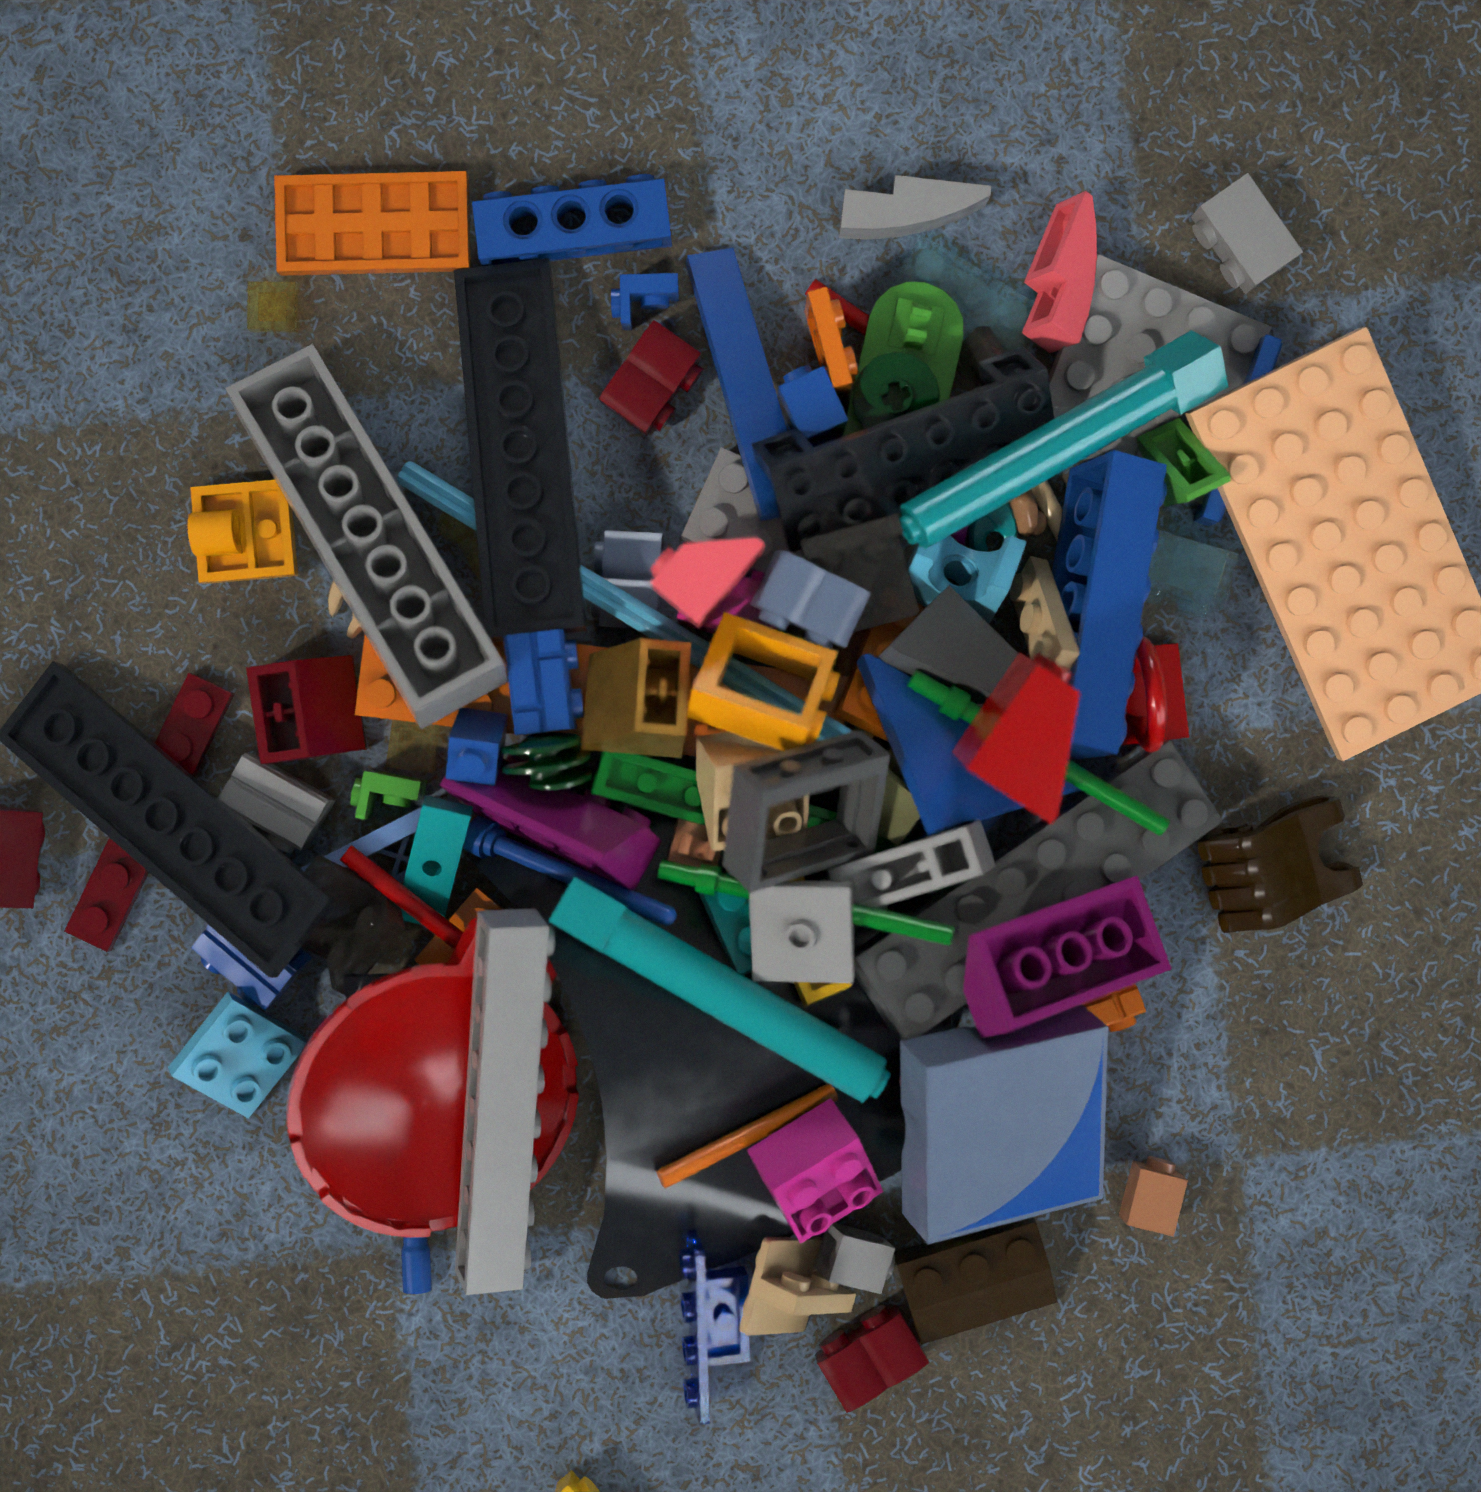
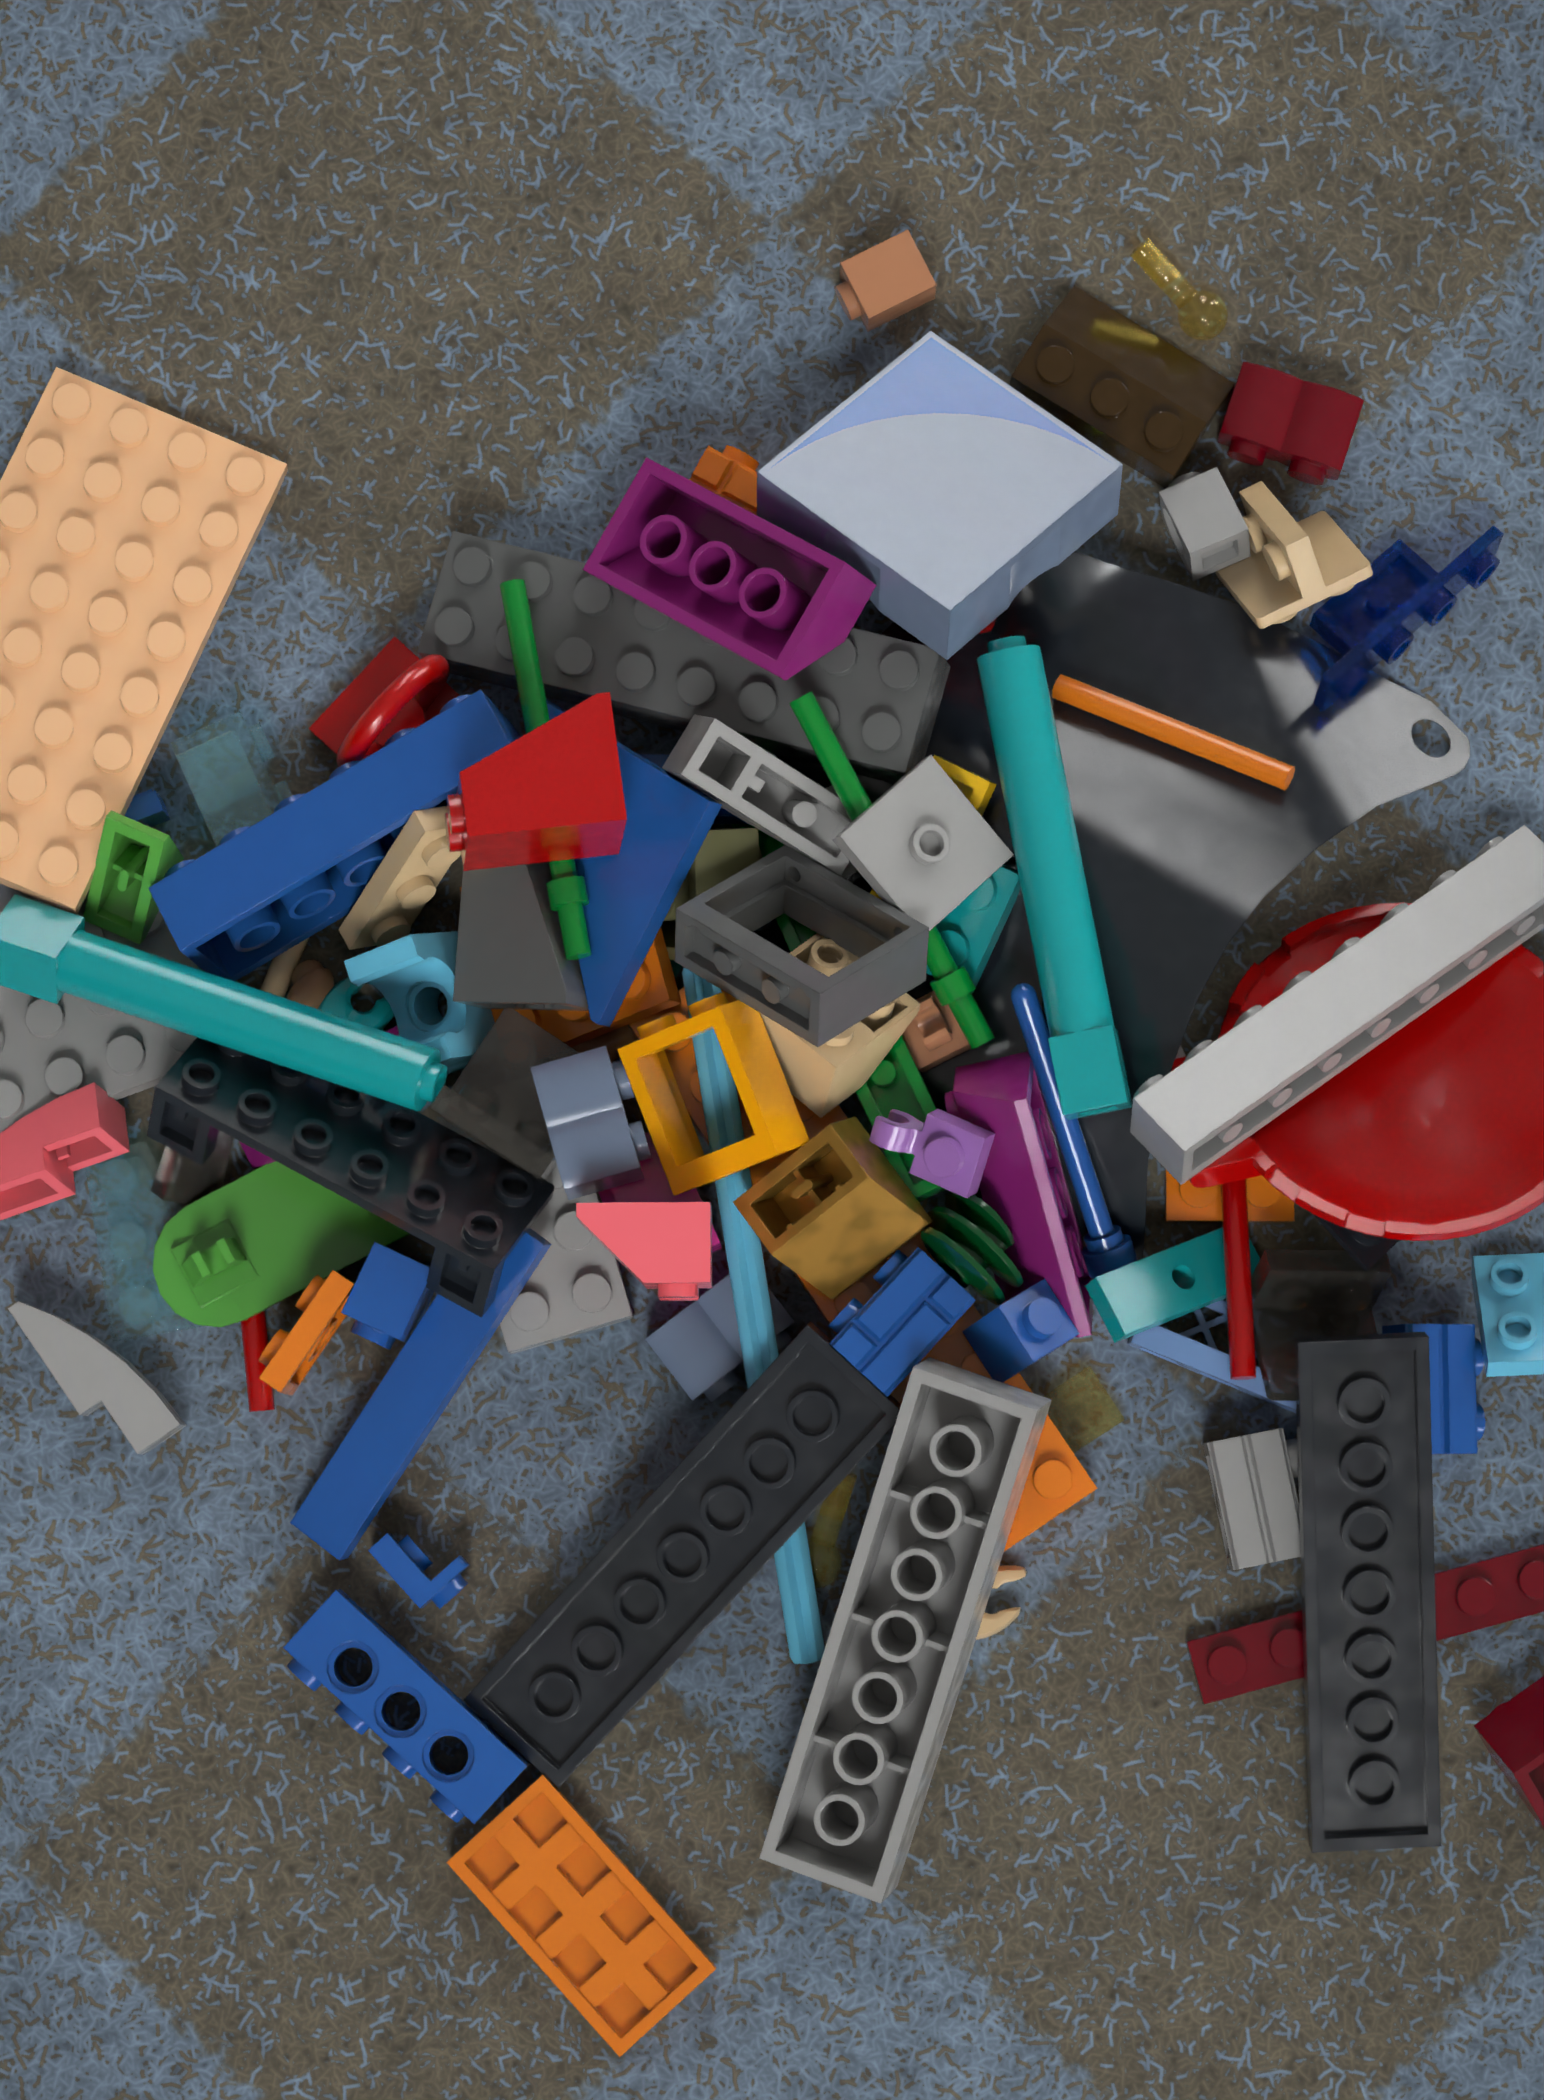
camera: 125 degrees left, 5 degrees down
light orange plate [187,480,298,584] -> none
dark red slope [246,655,367,764] -> none
clear yellow tile [247,281,299,333] -> none
bright green bracket [350,769,427,820] -> none
dark red brick [599,320,704,436] -> none
dark pink slope [747,1098,883,1244] -> none
dark green piece [852,352,940,429] -> none
dark brown piece [1197,795,1363,933] -> none
none -> medium lavender plate [869,1109,996,1198]
none -> clear yellow bar [1130,238,1228,340]

